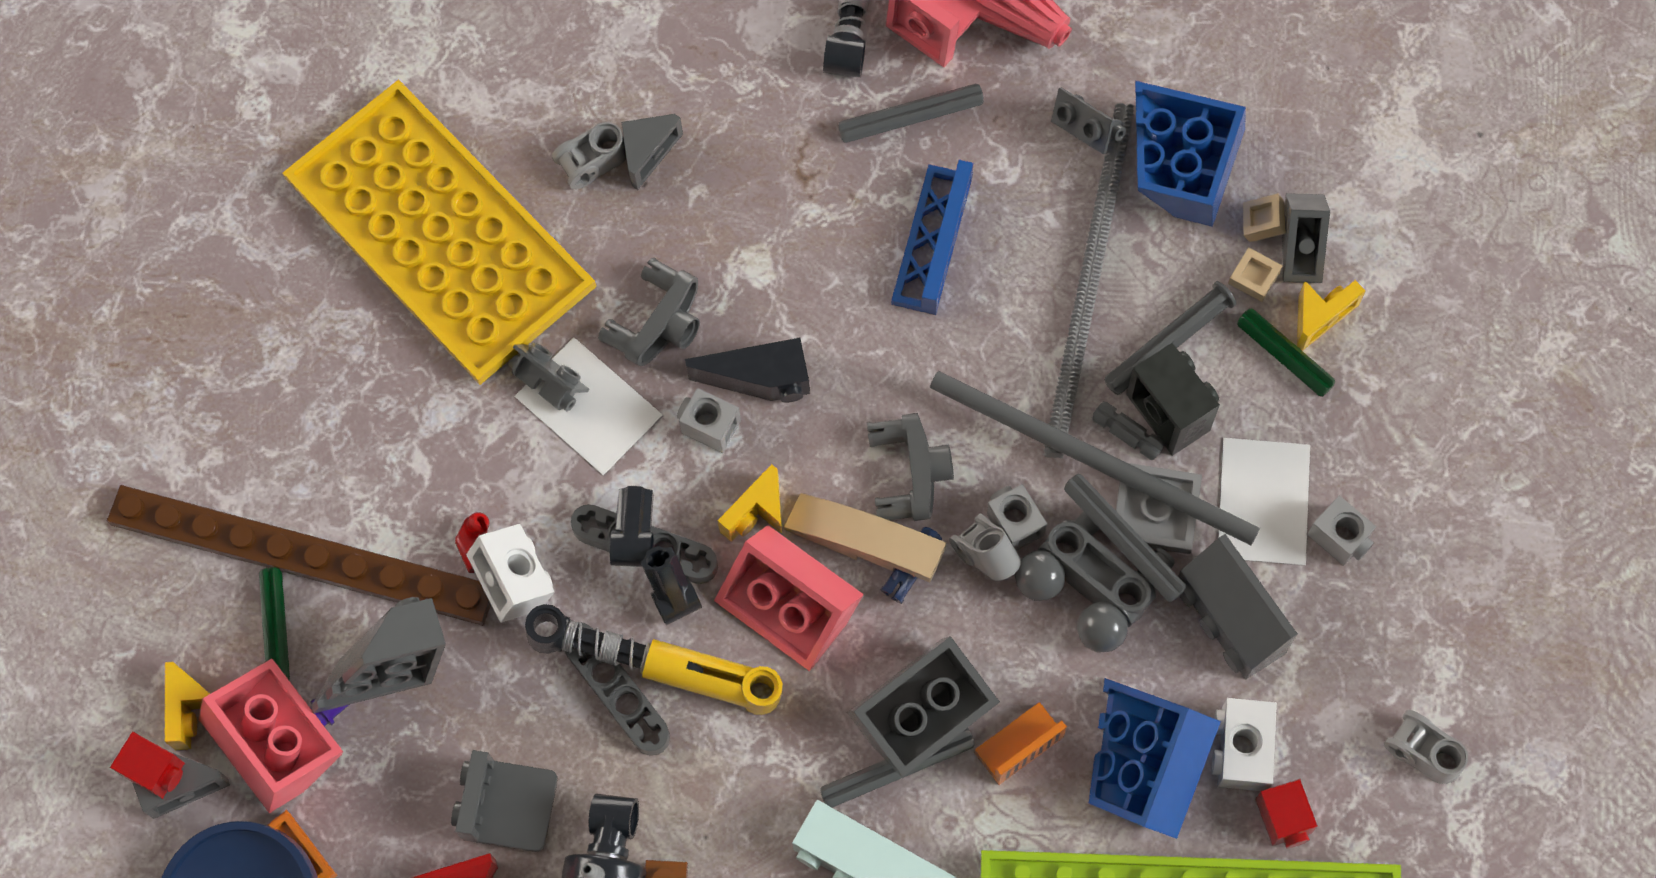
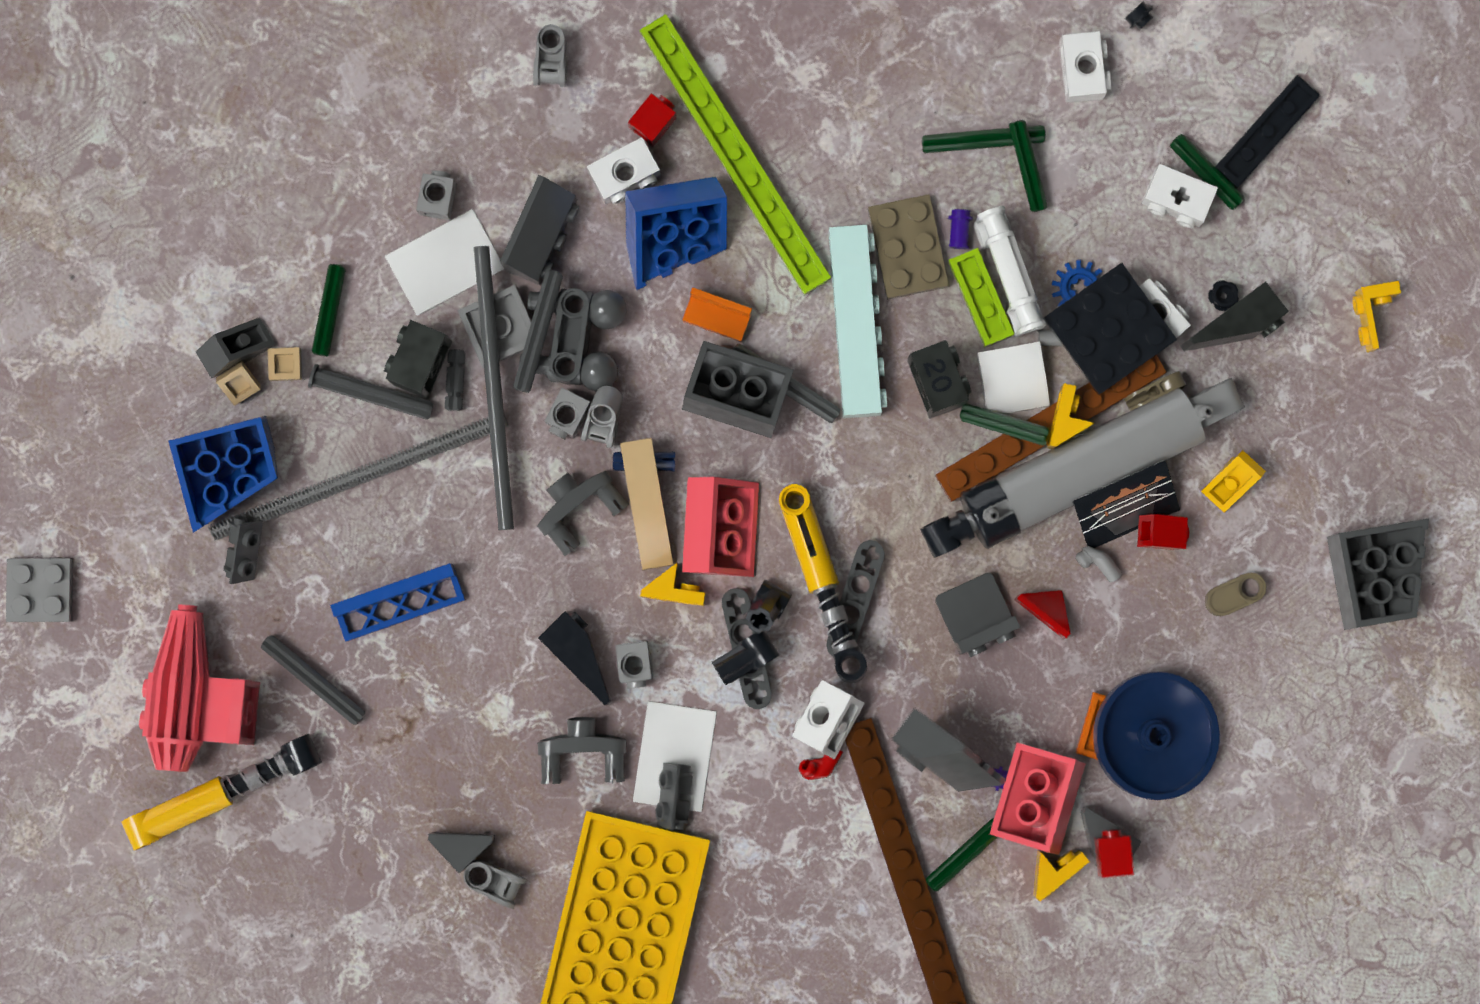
camera: 125 degrees left, 15 degrees up
yellow slope [1297,280,1366,351] -> none

